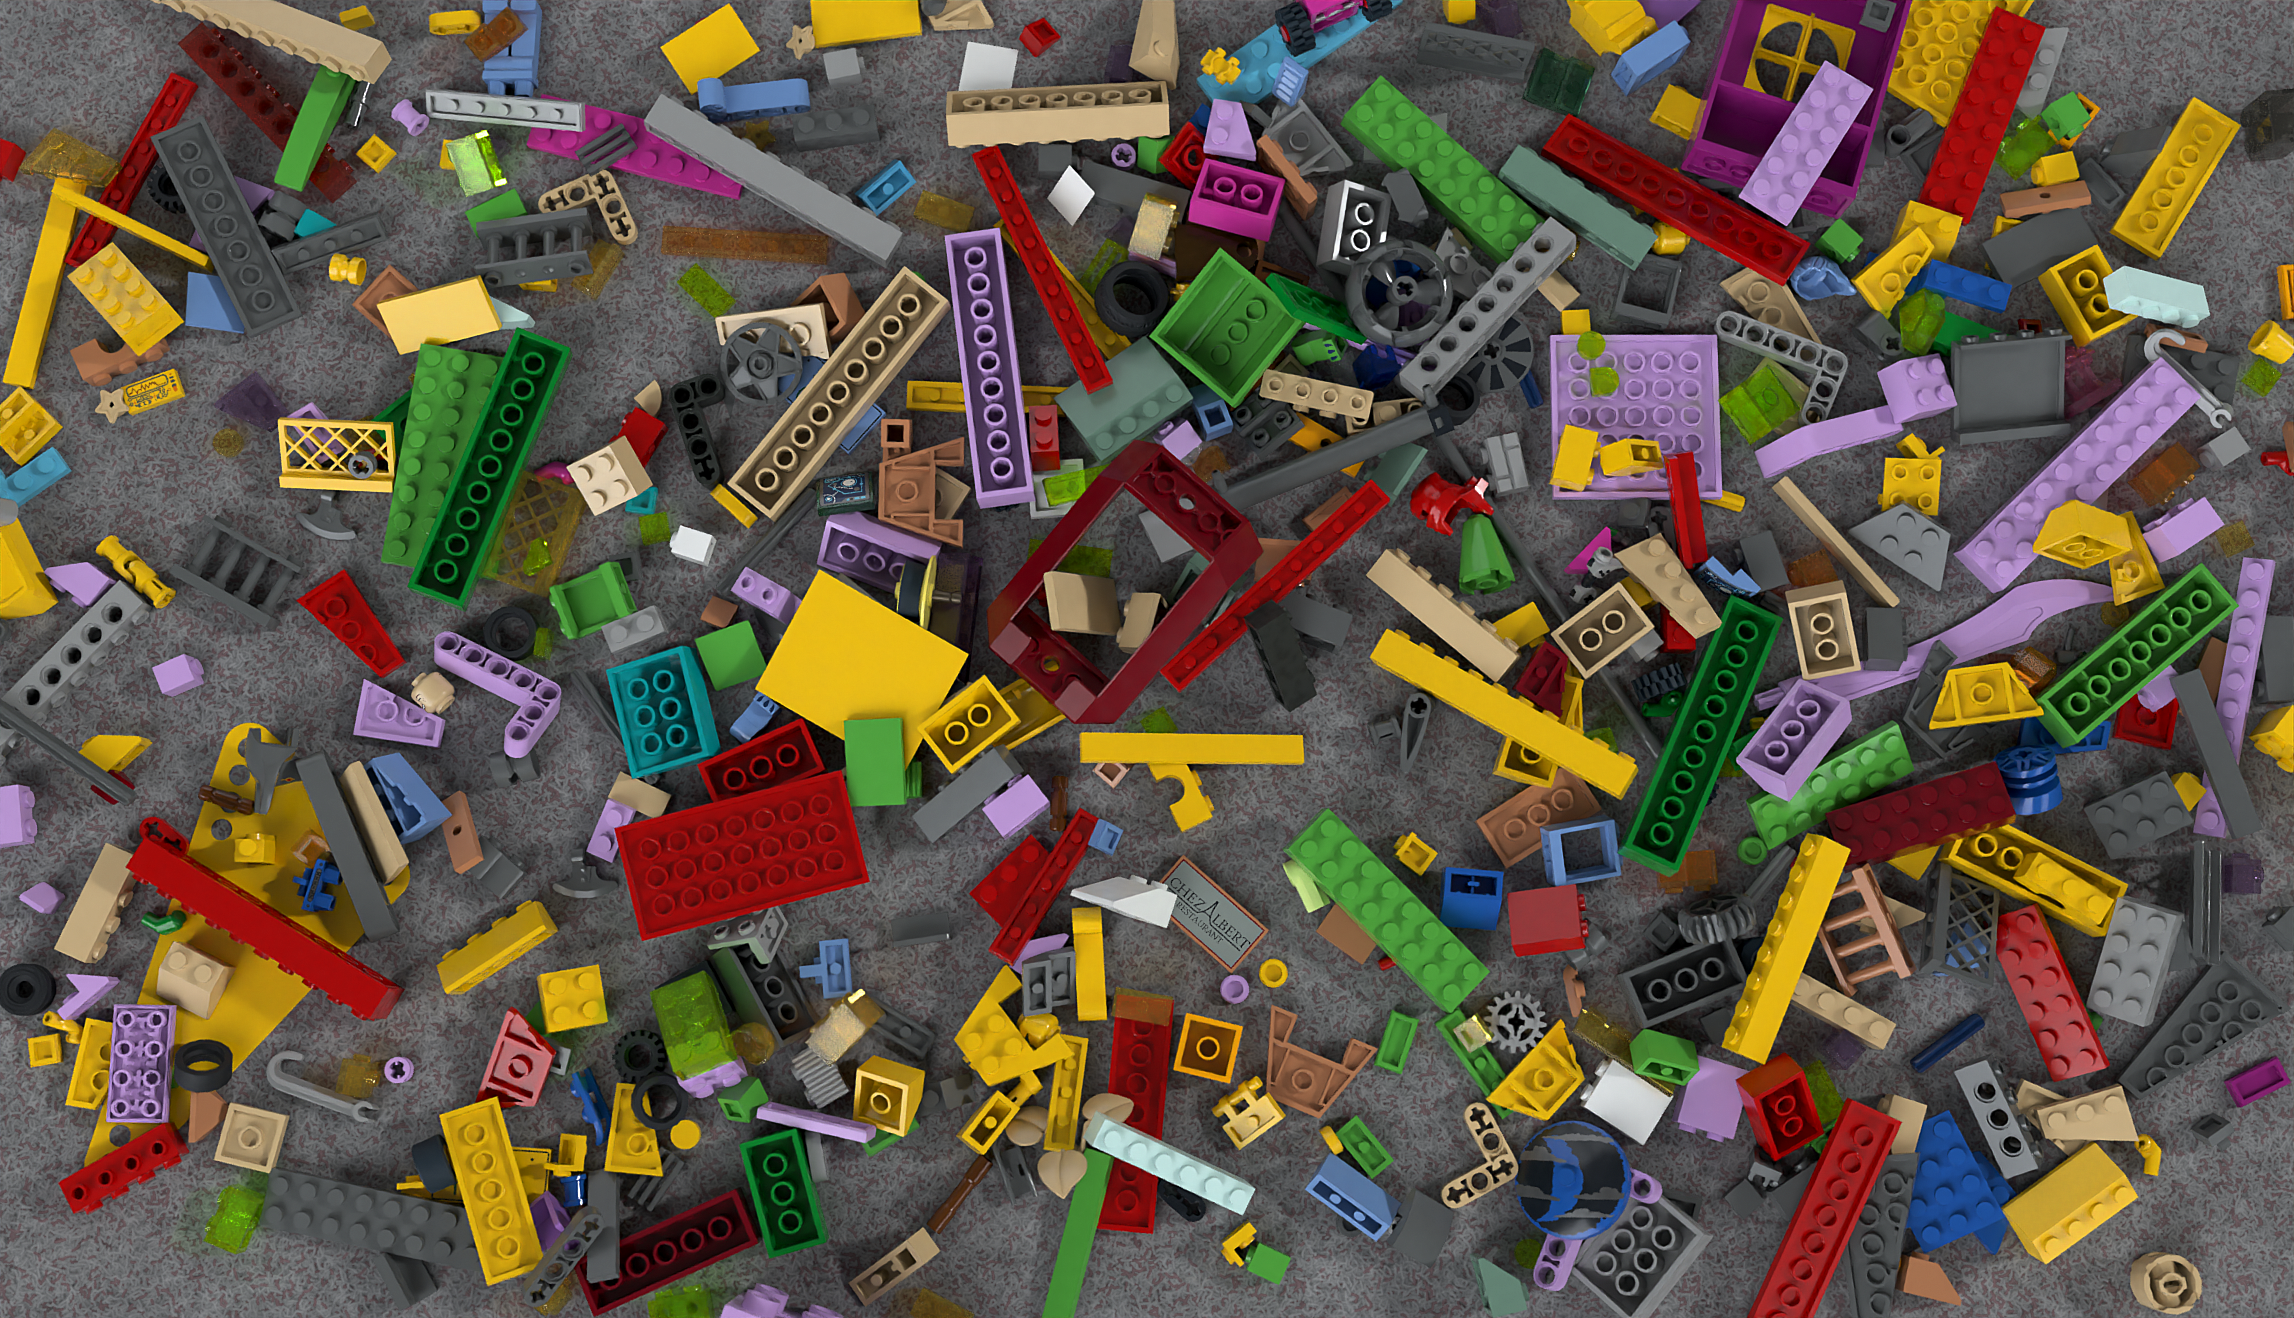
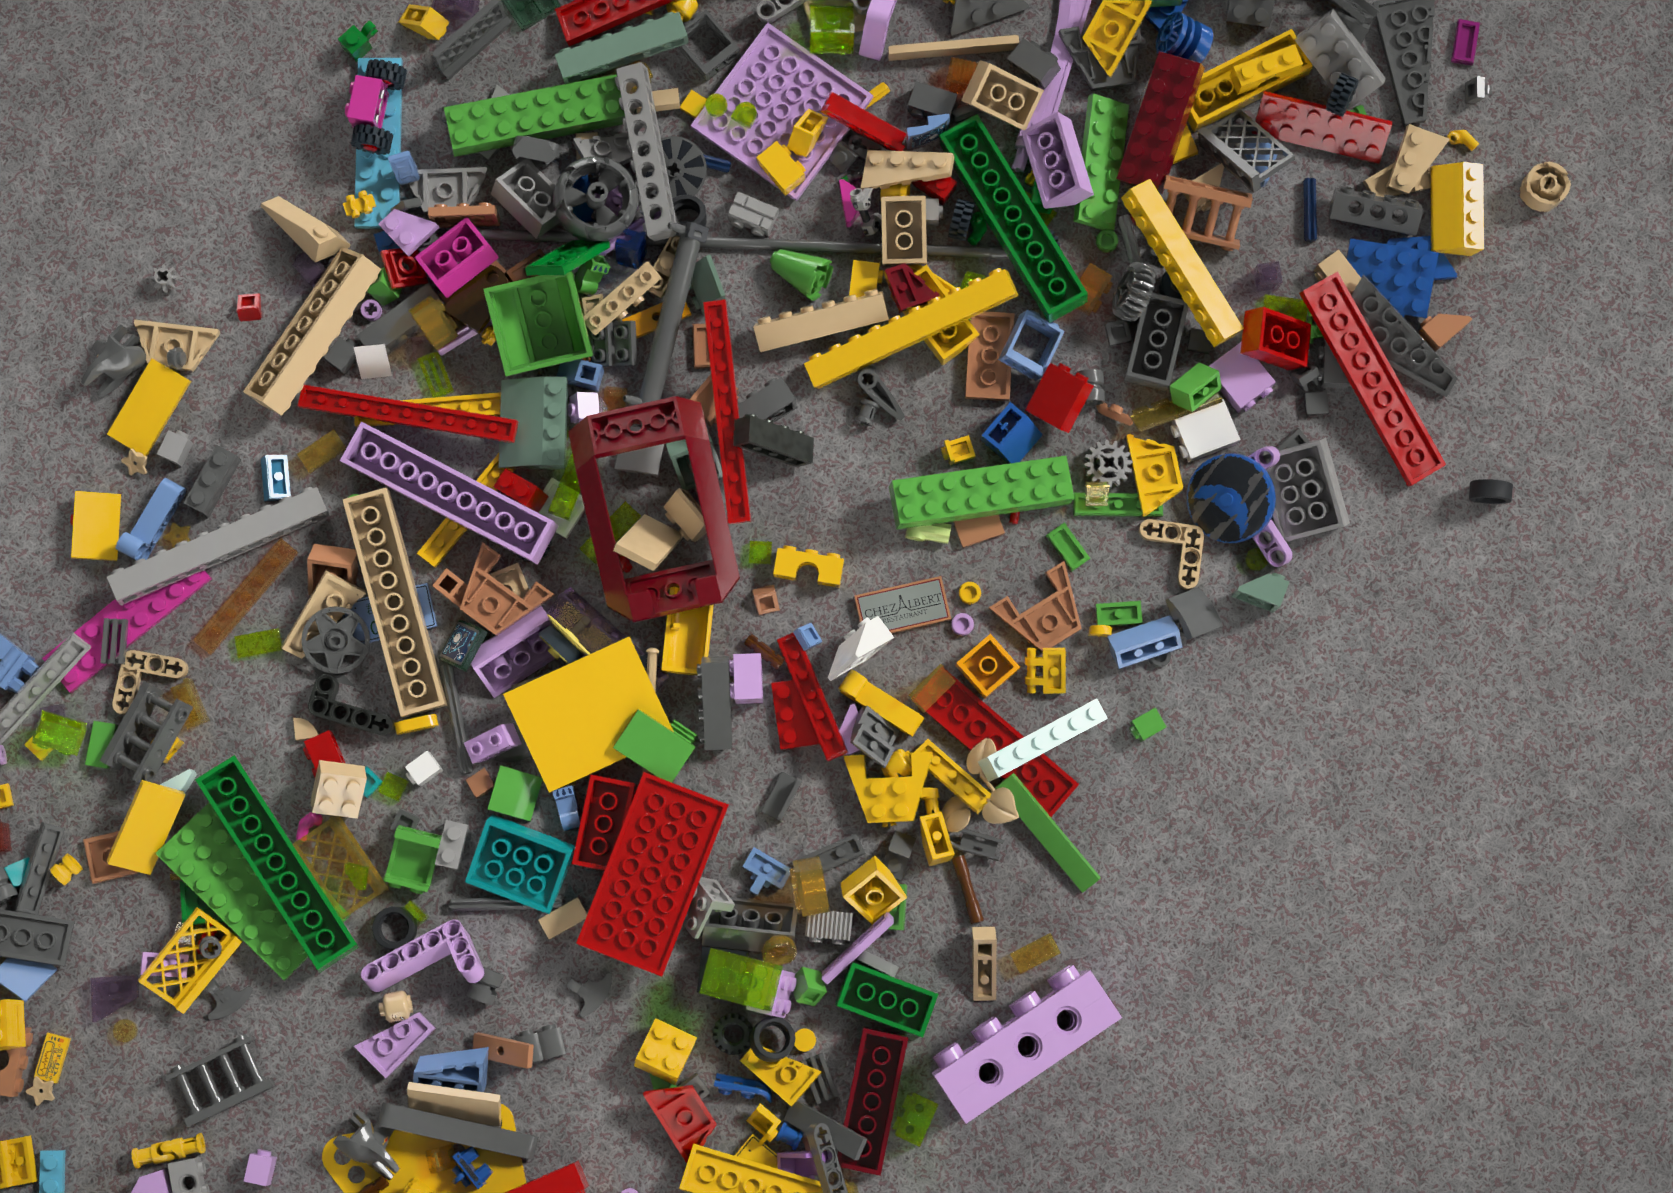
camera: 50 degrees left, 0 degrees up
red wing [296,569,407,678] -> none
yellow slope [436,900,559,995] -> none
lavender plate [586,798,636,863] -> none
yellow slope [916,675,1021,775] -> none
white sticker [958,42,1018,91] -> none
yellow tile [1079,732,1304,765] -> none
black tyre [1094,261,1170,337] -> none
black beam [1158,1179,1206,1222] -> none
yellow bracket [1221,1219,1257,1267] -> none
red piece [1409,472,1494,536] -> none
tan brick [1790,972,1896,1050] -> none
none -> black bush [1326,73,1359,117]

